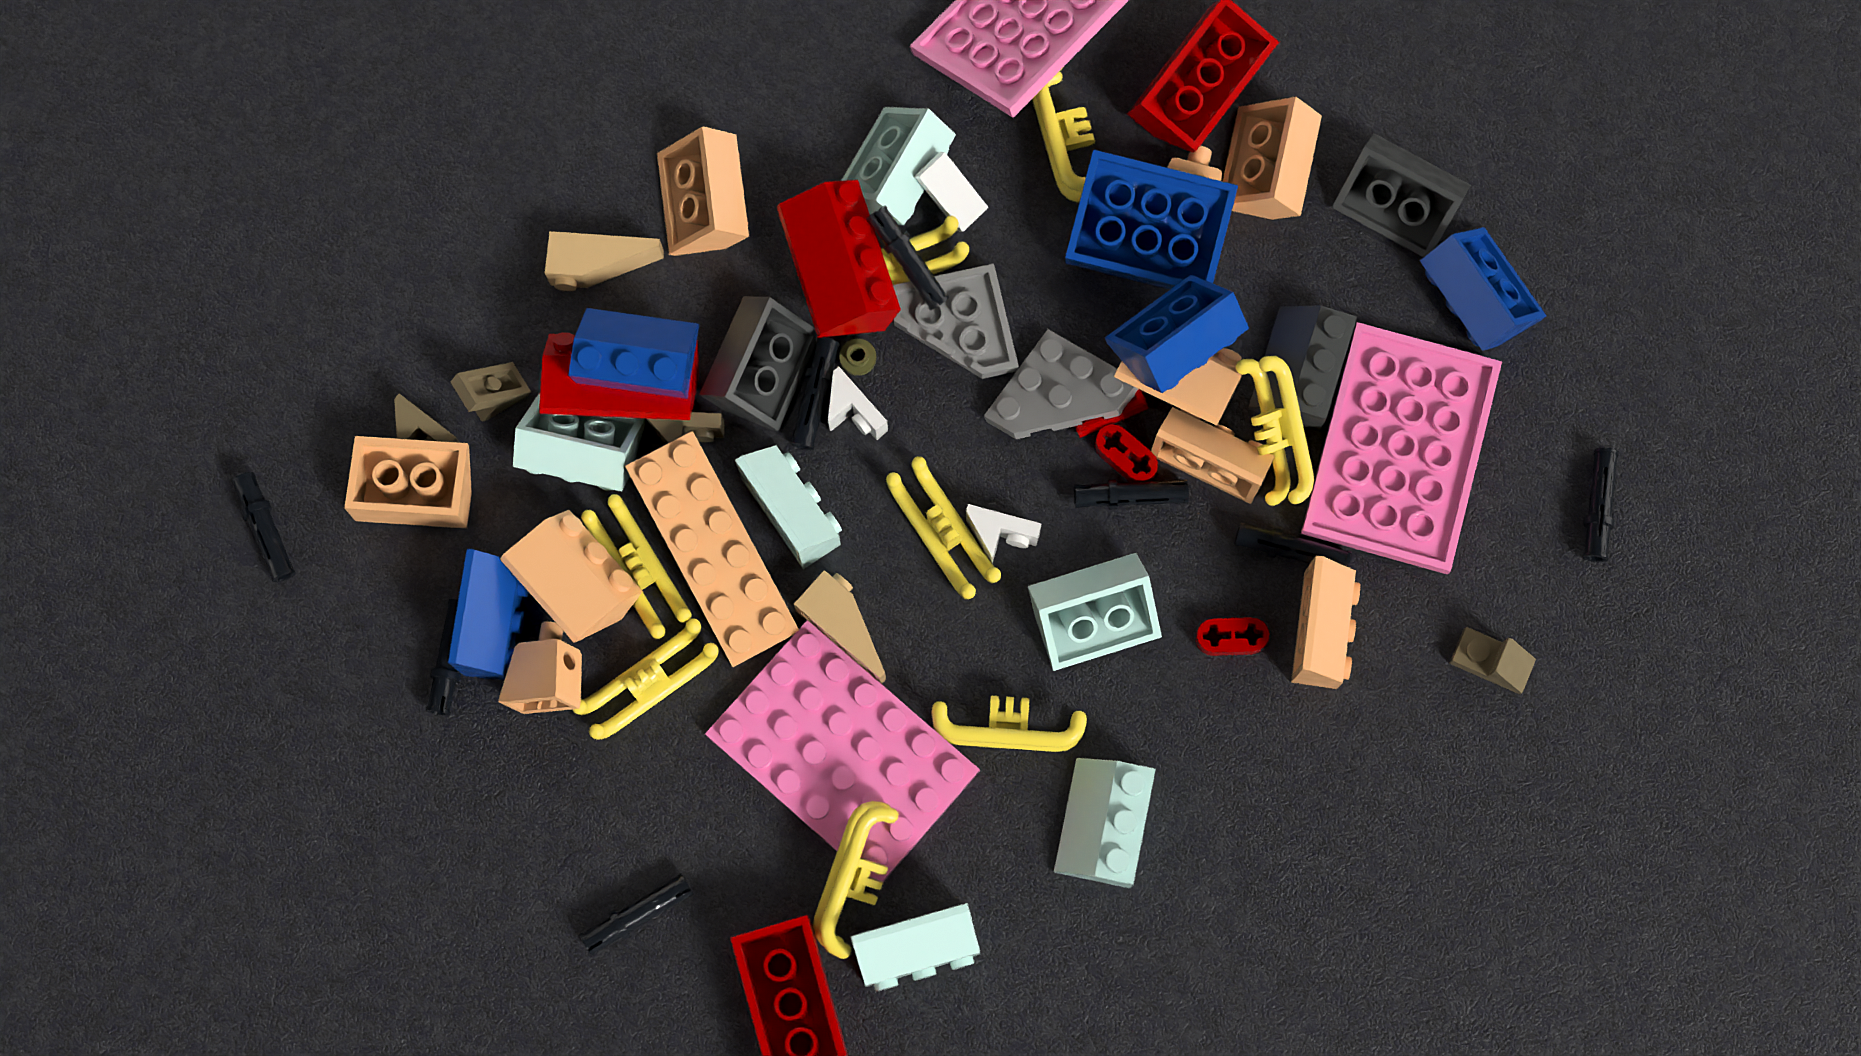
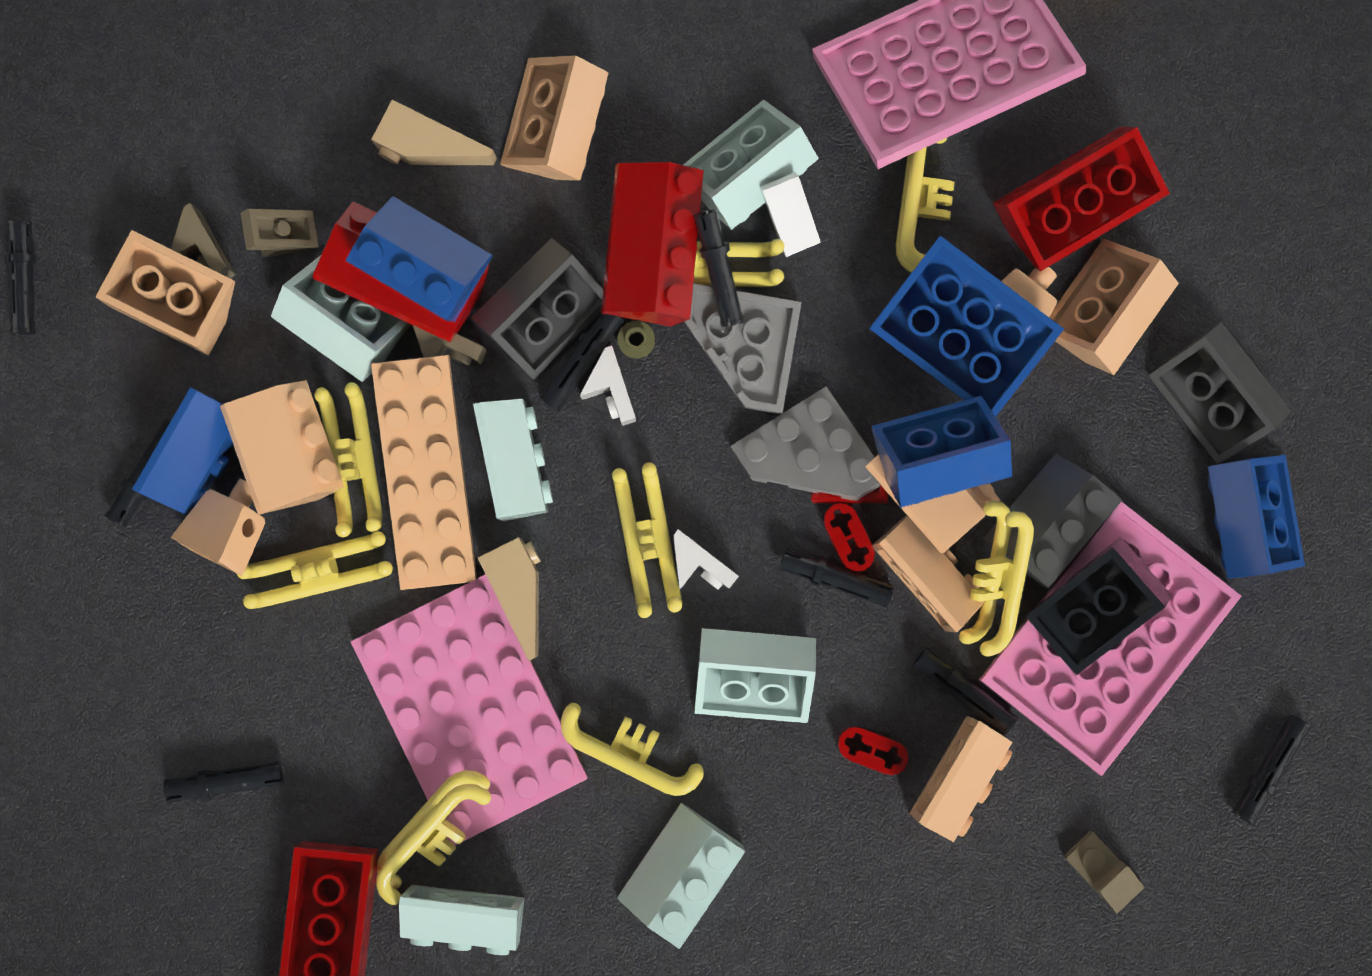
camera: 20 degrees right, 10 degrees up
none -> black slope [1026,537,1172,675]

